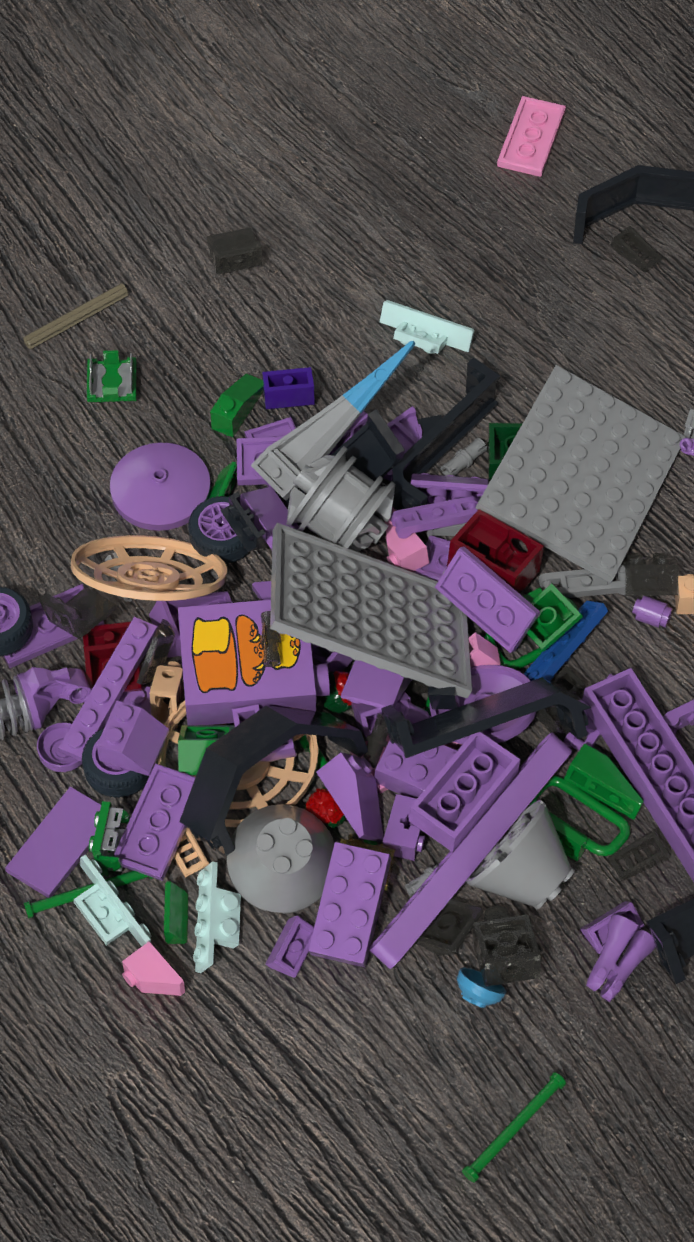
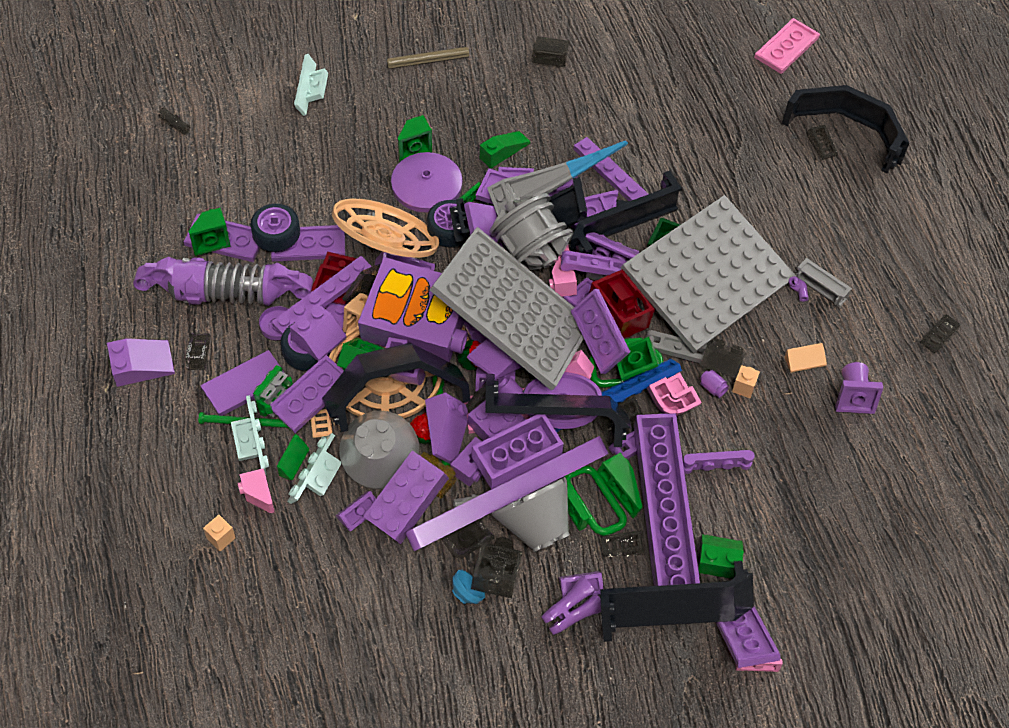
camera: 20 degrees right, 0 degrees up
clear smoke bracket [38,588,117,639] -> none
green piece [87,350,137,402] -> none
clear smoke pin [260,611,282,667] -> none
dark purple brick [262,367,314,409] -> none
light aqua bracket [380,300,474,354] -> none
black tile [428,686,459,710] -> none
light grey pin [441,438,487,476] -> none
green bar [462,1072,566,1183] -> none
none -> light nougat brick [203,515,235,551]
none -> green slope [398,115,432,162]
none -> medium lavender plate [573,137,648,201]
none -> bright pink brick [647,373,702,416]

